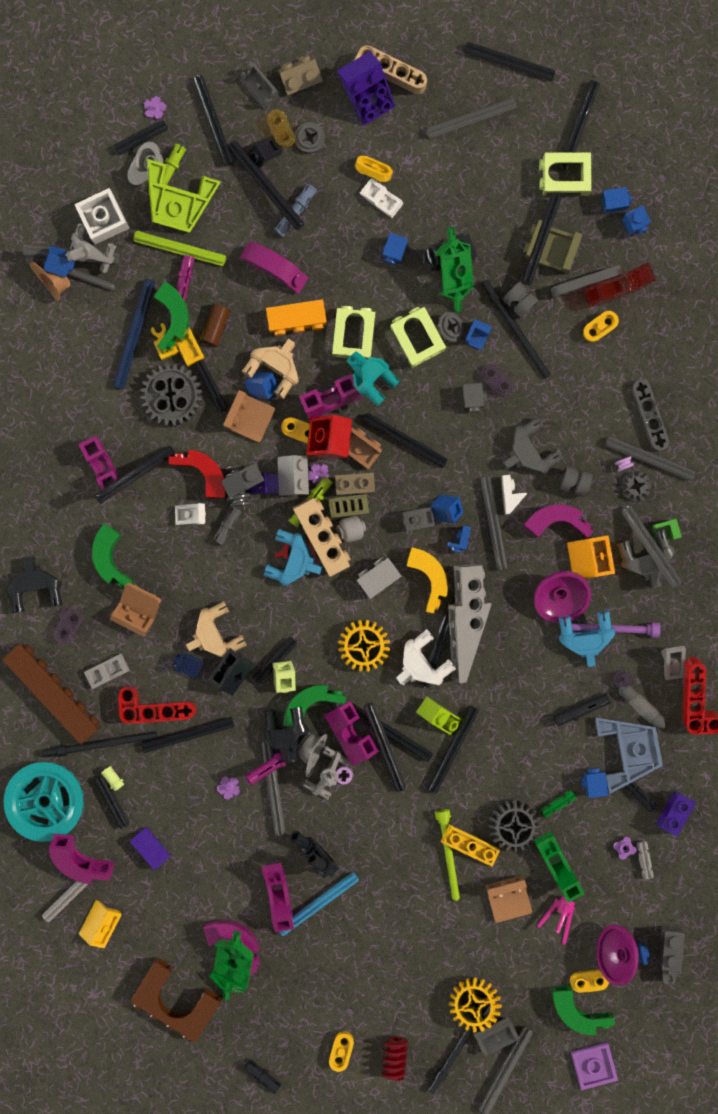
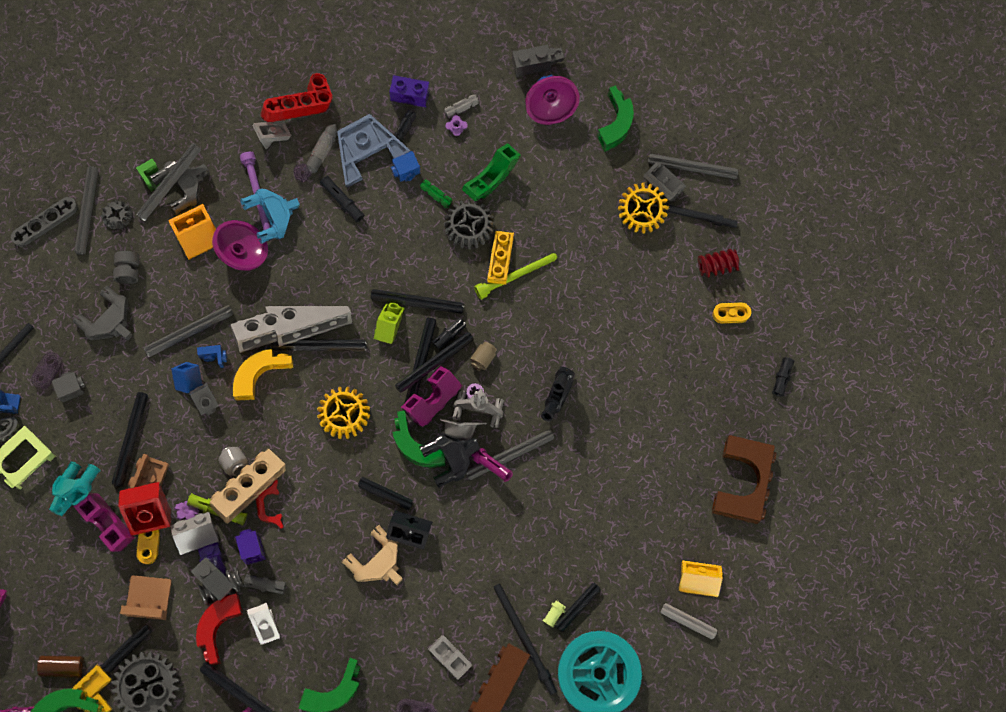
camera: 115 degrees left, 15 degrees down
magenta arch [49,834,114,884] -> none
medium nougat bracket [110,583,161,637] -> none
red beam [118,686,197,724] -> none
dark purple slope [130,826,171,870] -> none
black axle [141,717,234,753] -> none
clear blue bracket [173,652,205,679] -> none
magenta arch [203,919,260,974] -> none
green plate [209,930,254,1001] -> none
medium lavender plant [217,776,240,800] -> none
tan connector [242,339,299,399] -> none
blue panel [245,372,278,399] -> none
magenta arch [262,863,294,933] -> none
dark azure connector [264,529,323,586] -> none
light orange brick [266,299,327,336] -> none
yellowish green brick [273,661,296,693] -> none
dark azure axle [279,872,359,936] -> none
olive slope [329,494,369,518] -> none
yellowish green panel [332,306,375,360] -> none
dark tan brick [335,473,375,496] -> none
light grey brick [357,557,402,599] -> none
white connector [396,629,456,685] -> none
medium nougat bracket [485,875,532,923] -> none
white slope [501,475,527,515] -> none
magenta arch [522,505,593,538] -> none
dark pink plant [537,896,575,945] -> none
yellow plate [570,969,609,993] -> none
medium lavender tile [570,1041,618,1090] -> none
lavender bush [615,456,634,472] -> none
none -> dark purple brick [235,529,266,565]
none -> black axle [432,318,466,351]
none -> dark tan brick [470,341,497,371]

